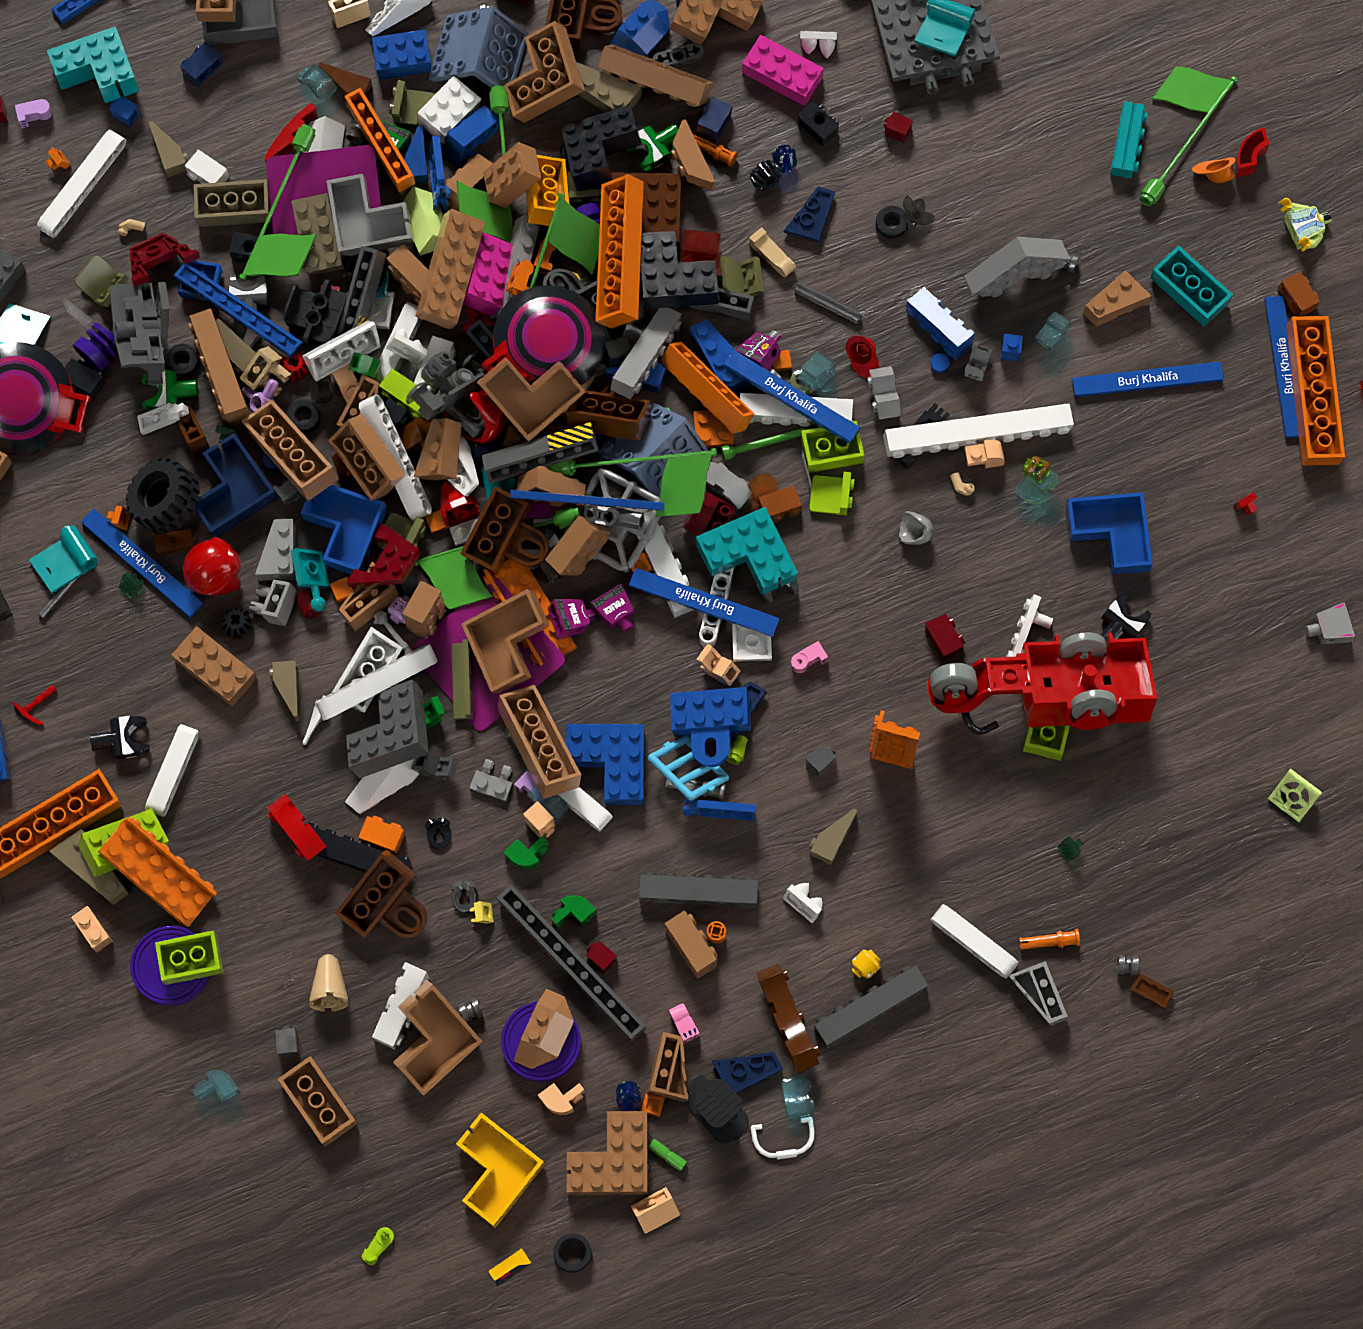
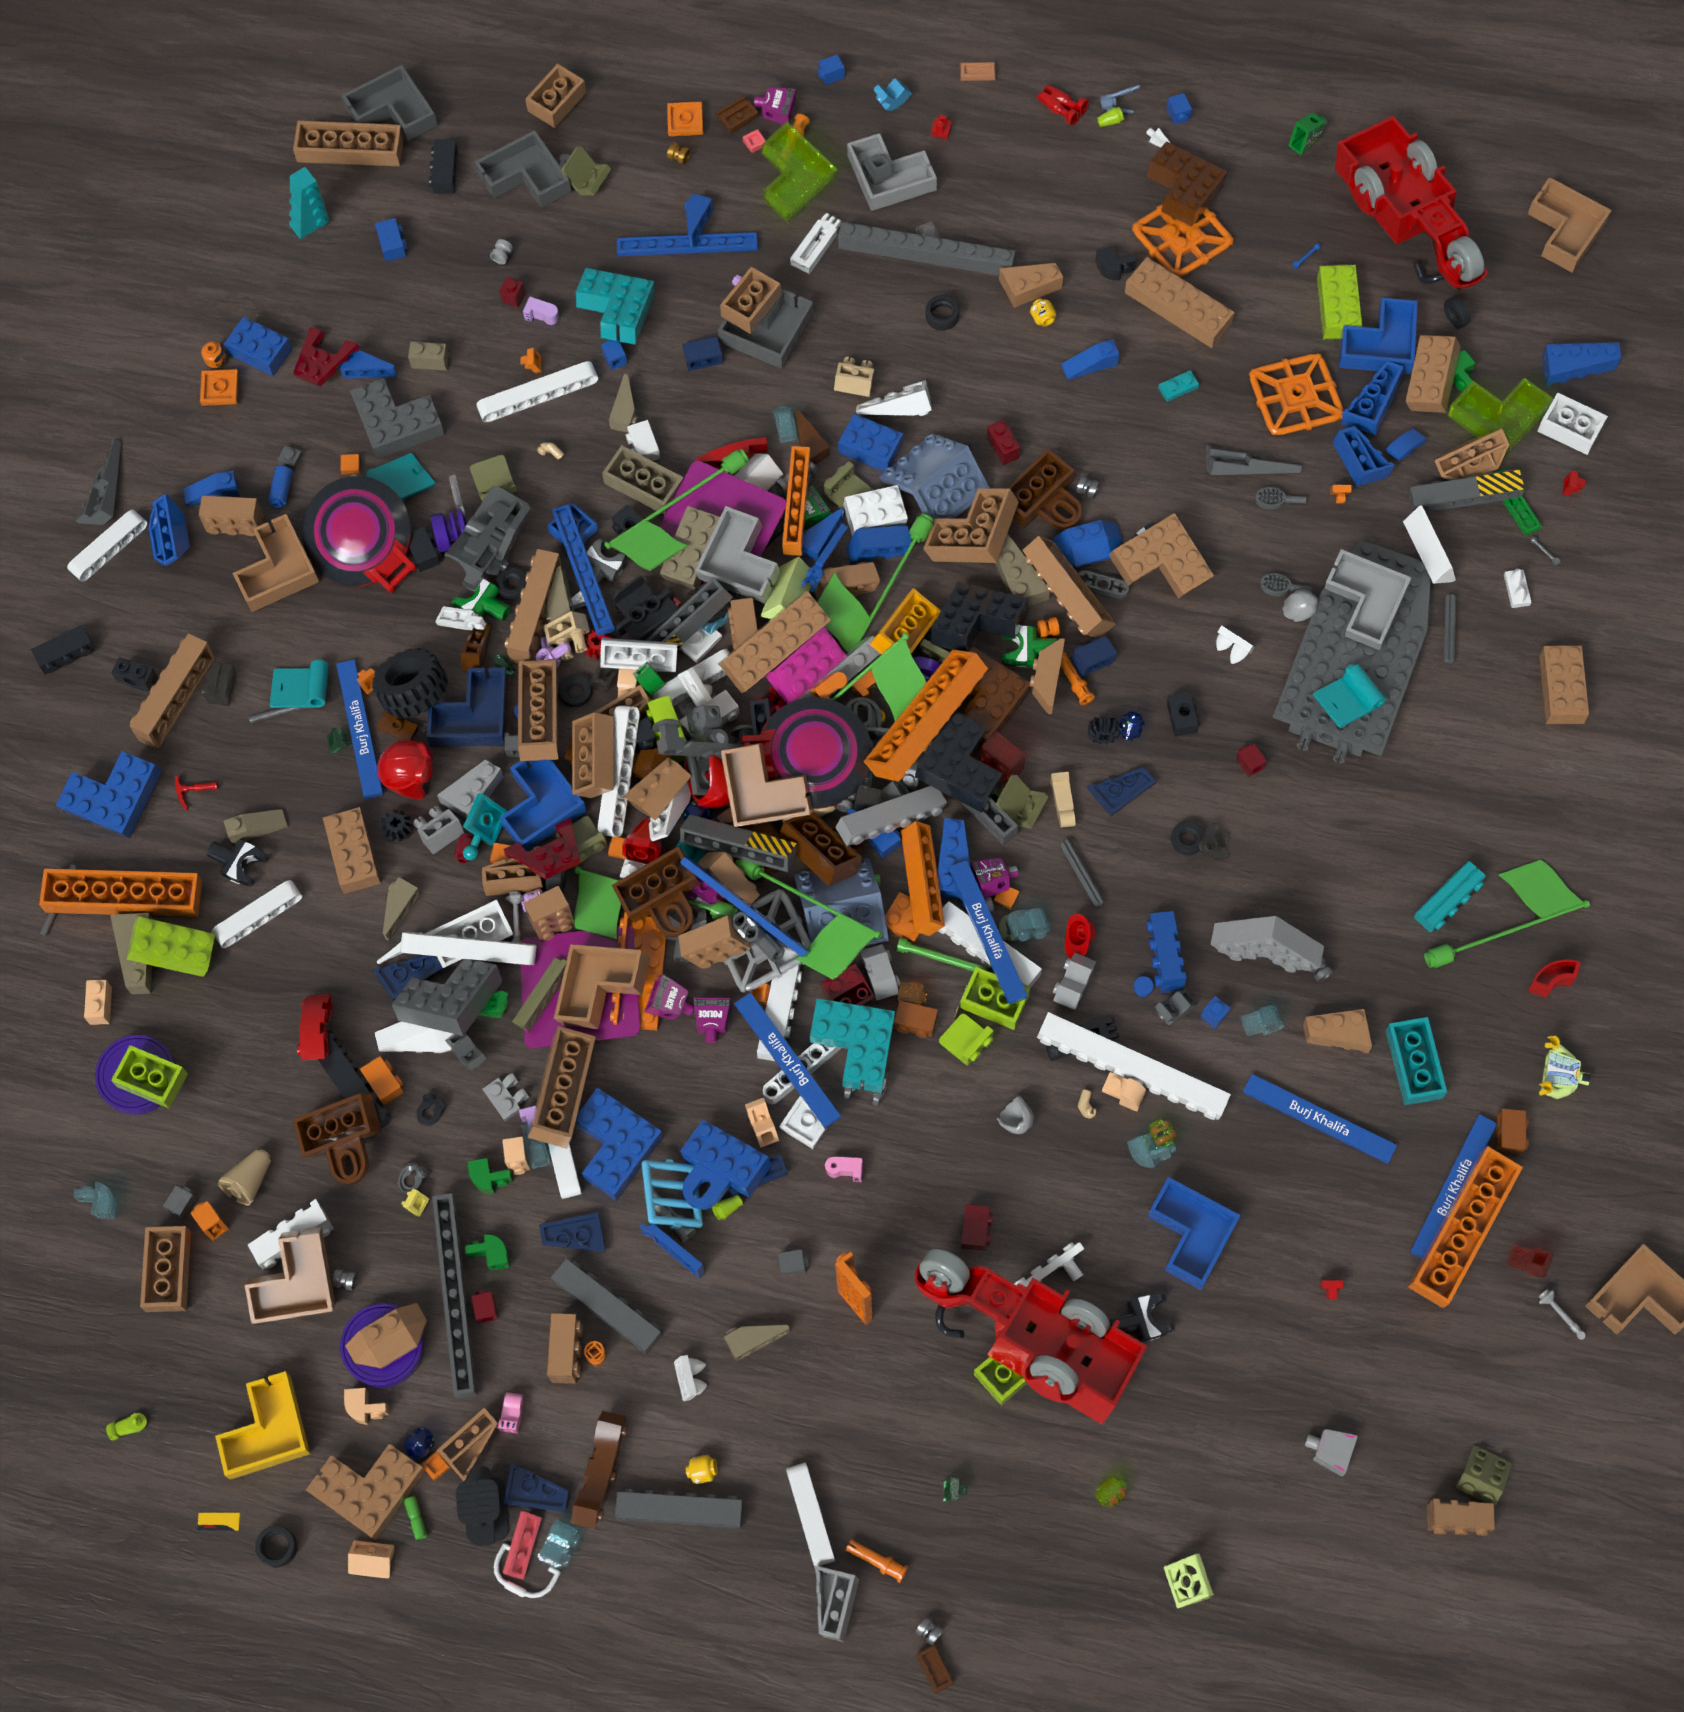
camera: 35 degrees right, 5 degrees down
orange bracket [98,817,217,928] -> none
dark red wing [129,233,200,287] -> none
medium nougat brick [483,142,541,208] -> none
dark pink brick [742,35,824,106] -> none
orange piece [1192,157,1236,183] -> none
none -> orange brick [191,1201,229,1241]
none -> dark tan slope [224,809,288,846]
none -> dark blue wing [373,955,443,1002]
none -> coral plate [503,1511,542,1580]
none -> dark blue wing [539,1212,606,1253]
none -> orange wheel [1037,617,1060,638]
none -> clear neon green head [1095,1476,1127,1508]

